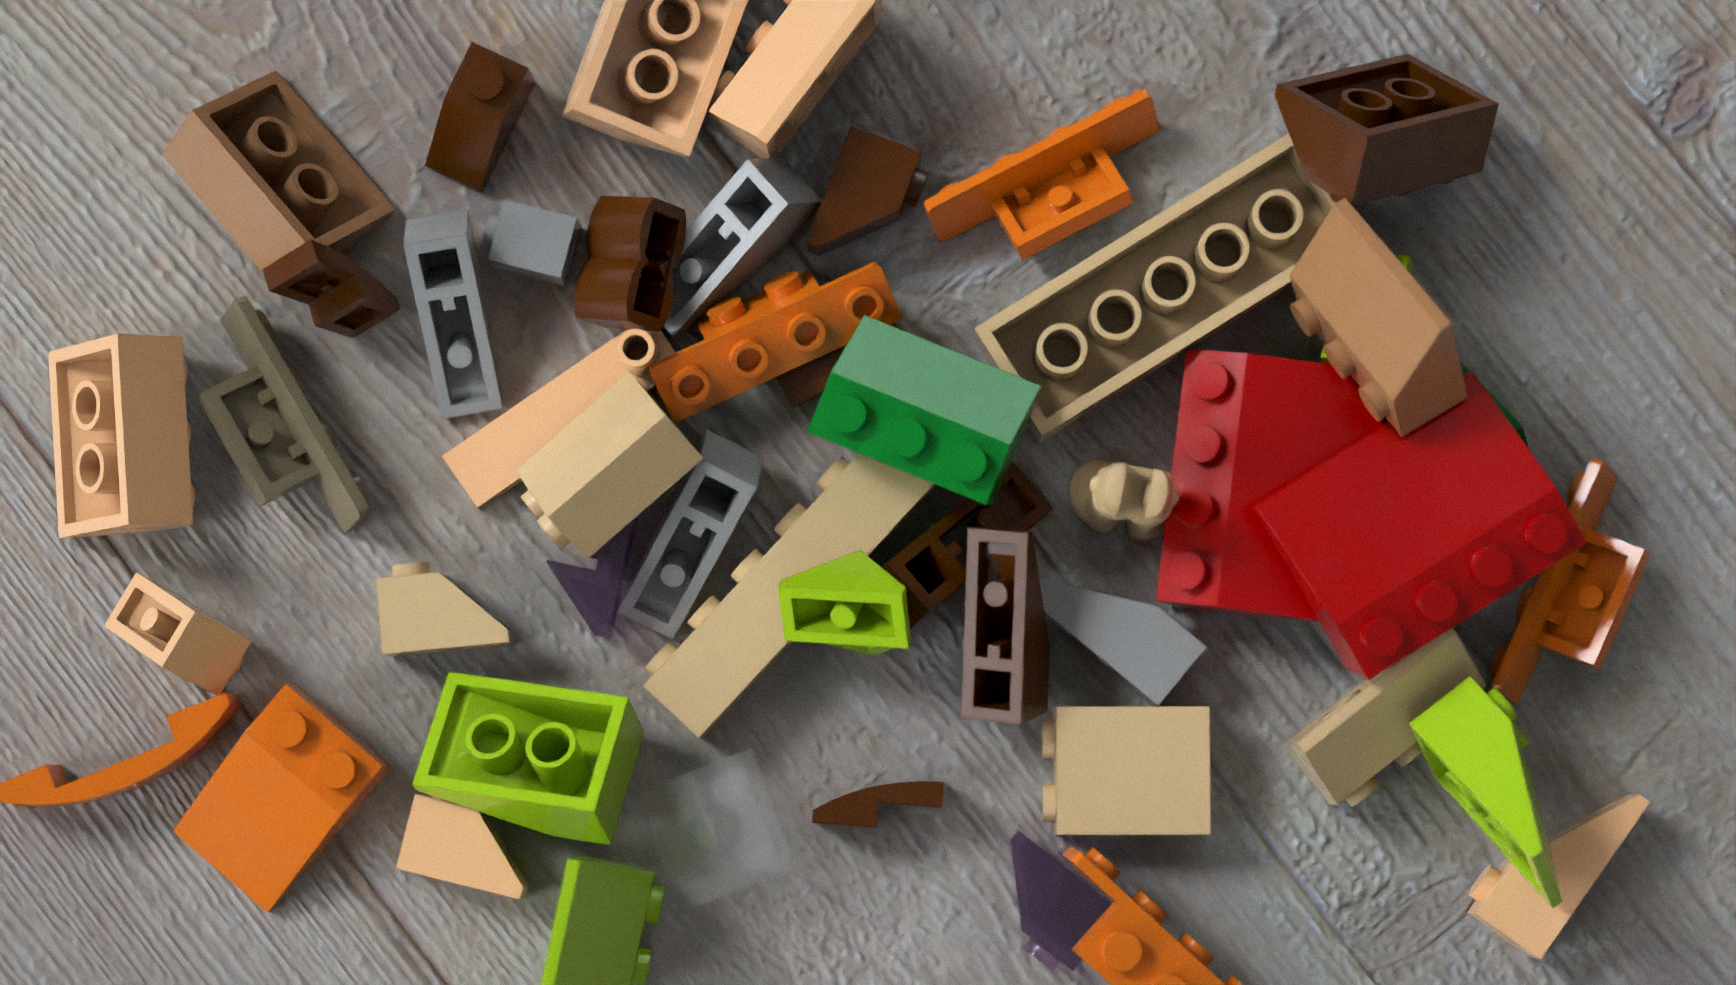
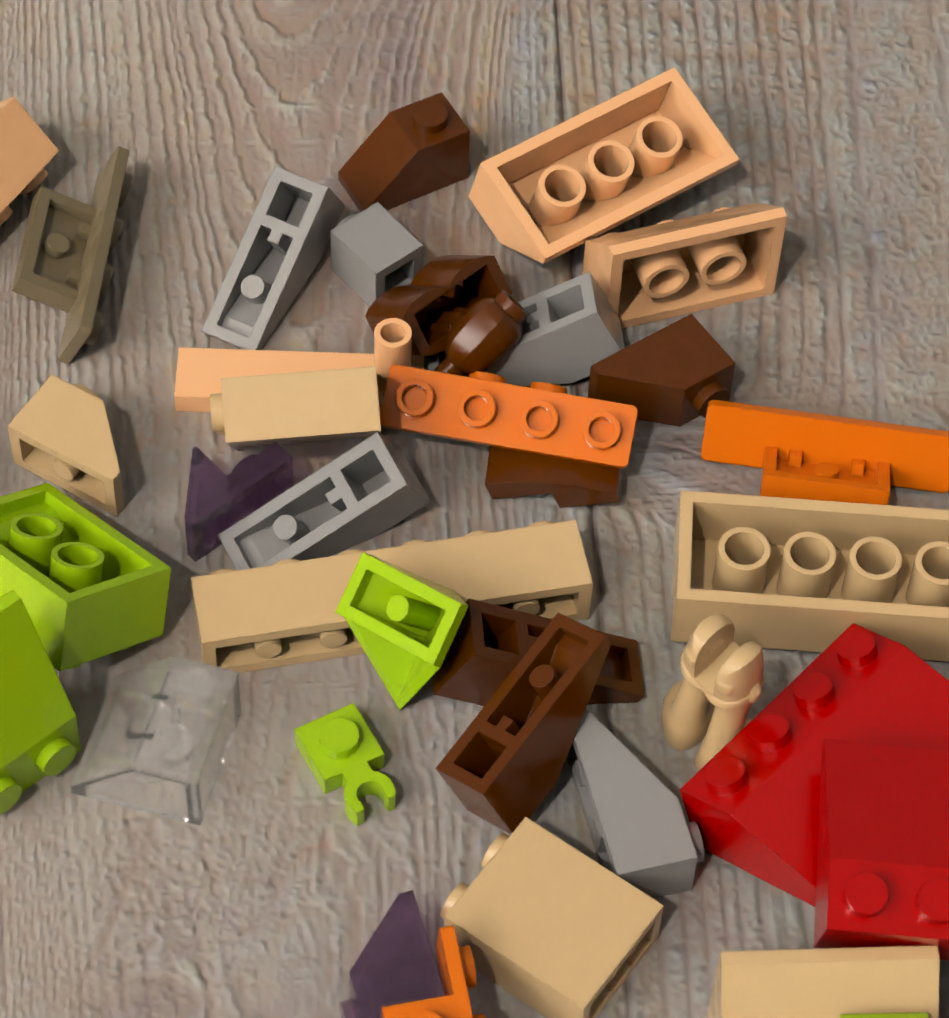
camera: 30 degrees right, 30 degrees down
medium nougat slope [162,71,396,274] -> none
reddish brown slope [262,239,401,338] -> none
green slope [807,315,1042,505] -> none
reddish brown slope [812,781,944,828] -> none
none -> lime plate [294,703,396,826]
none -> reddish brown plant [434,289,529,376]

